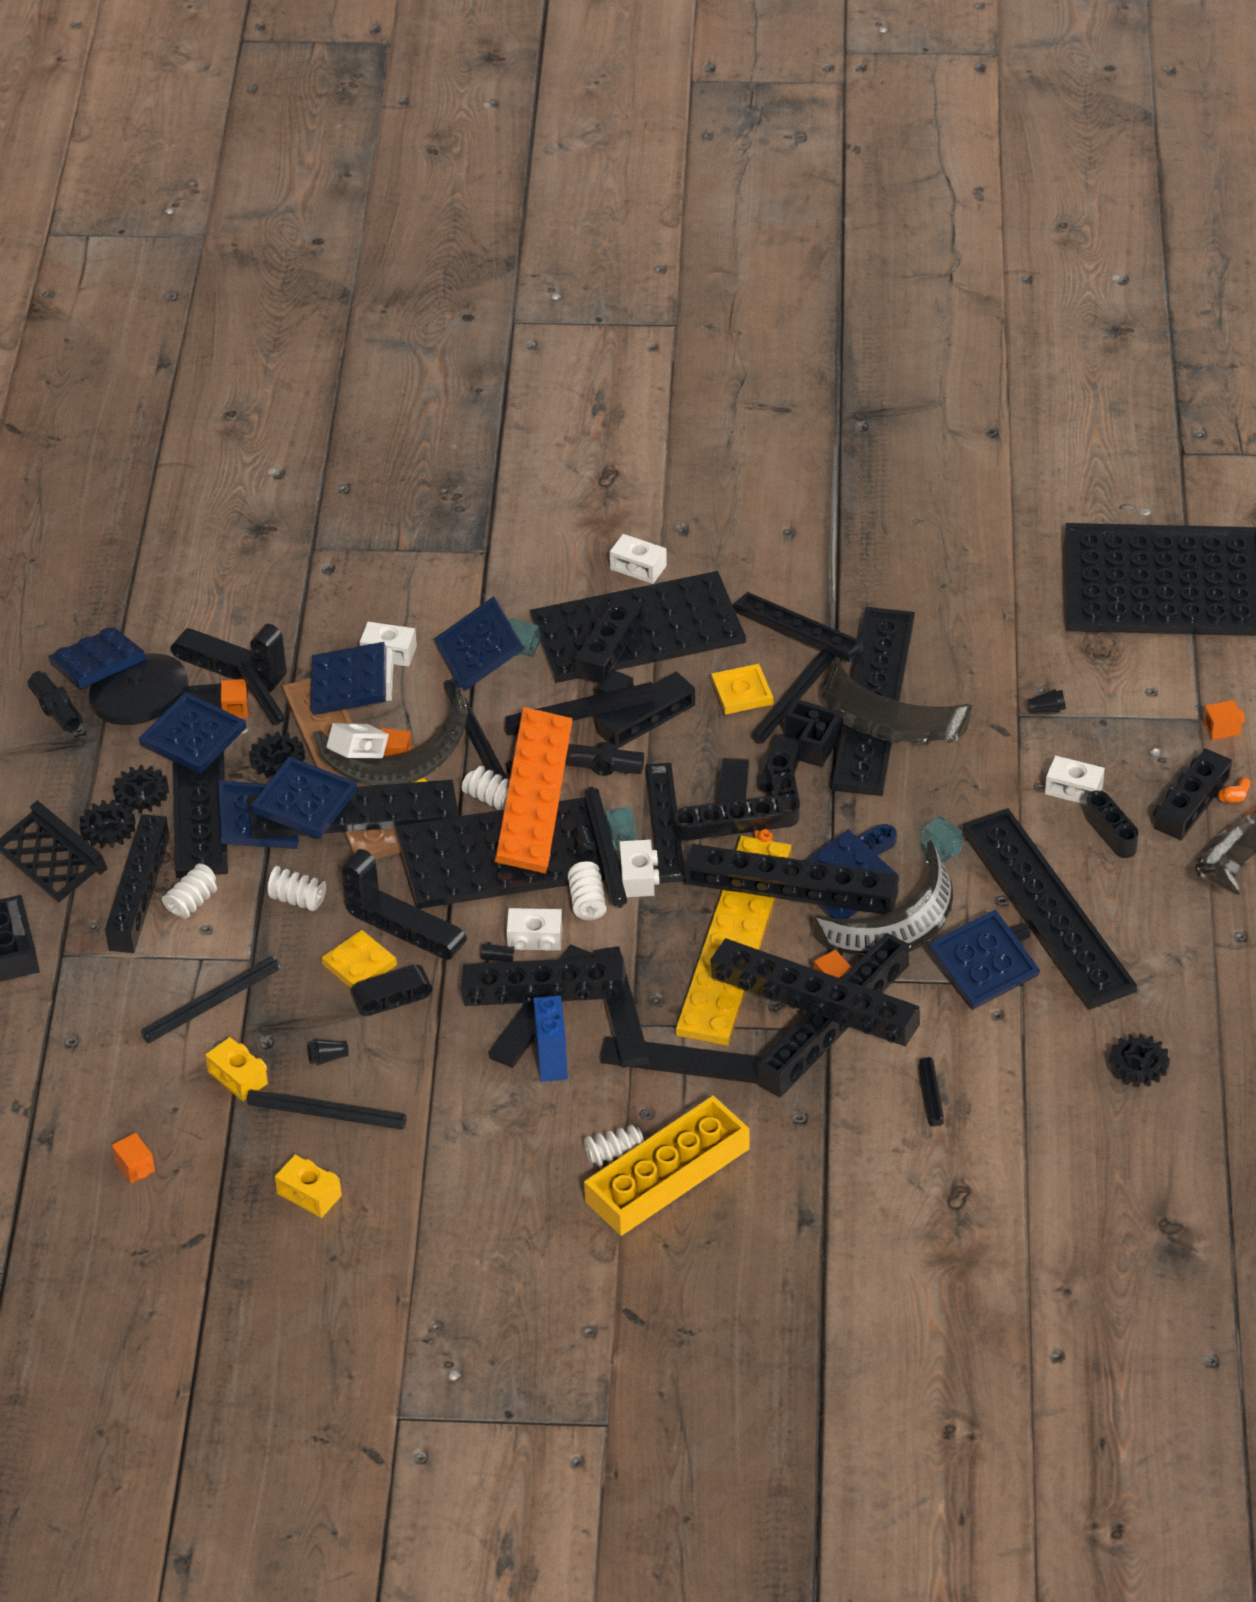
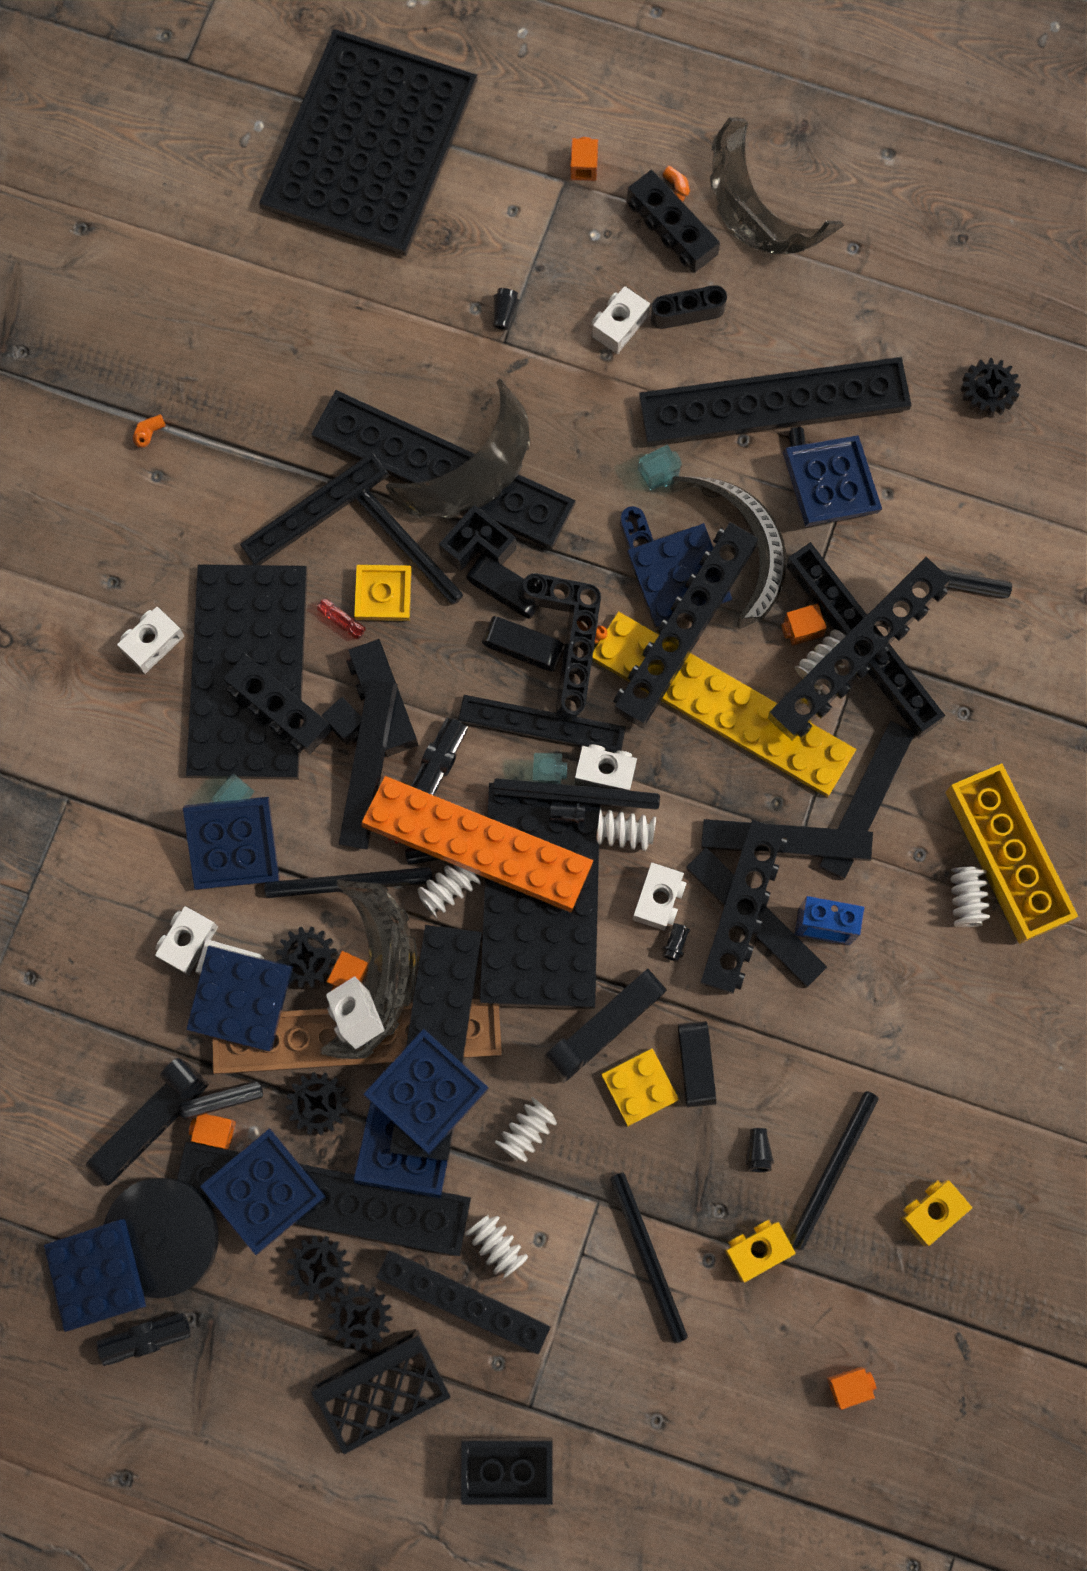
camera: 75 degrees left, 30 degrees up
none -> orange arm [133,414,166,448]
none -> black gear [276,926,338,989]
none -> clear red axle [317,598,366,639]

